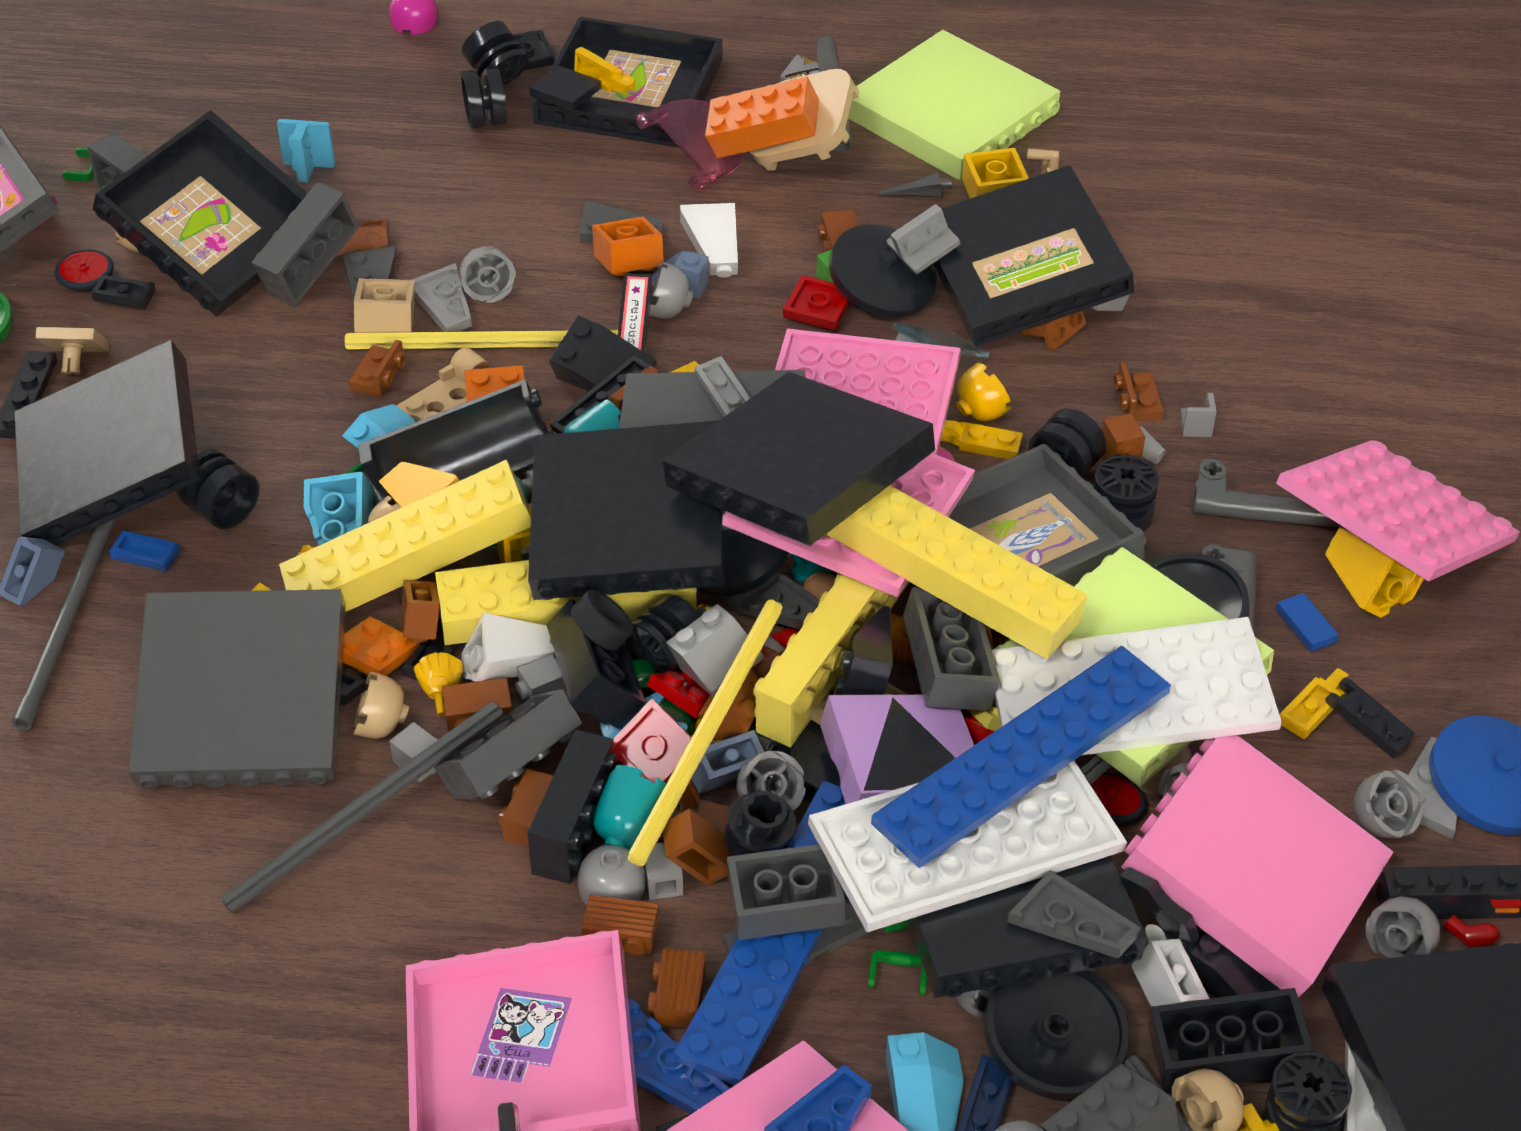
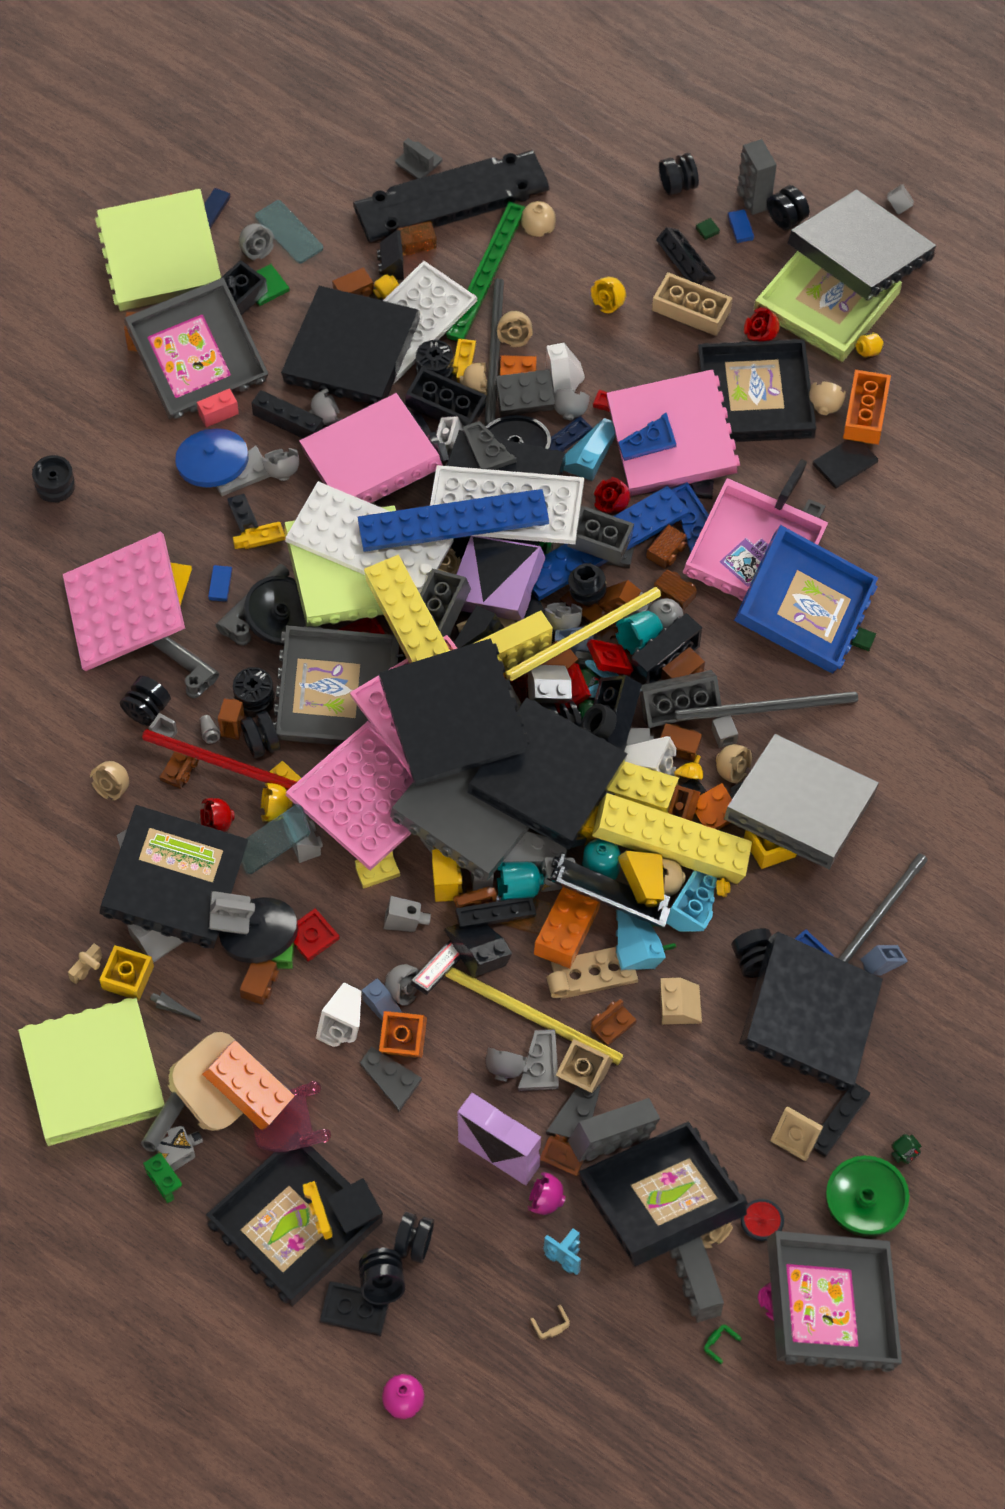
camera: 150 degrees left, 15 degrees up
black plate [91,275,156,309] -> none
light grey plate [694,356,750,417] -> none
red arm [1444,915,1500,948] -> none
none -> tan cylinder [90,761,129,800]
none -> black wheel [120,676,171,726]
none -> red axle [142,729,297,790]
none -> green bracket [143,1153,182,1204]
none -> red cylinder [200,798,235,832]
none -> light grey torso [383,896,431,932]
none -> lavender tile [458,1093,541,1186]
none -> dark pink cylinder [528,1172,565,1215]
none -> tan piece [530,1305,570,1340]
none -> red cylinder [594,477,630,515]
none -> tan slope [659,978,702,1025]
none -> blue panel [734,525,878,674]
none -> dark green tile [852,627,876,651]

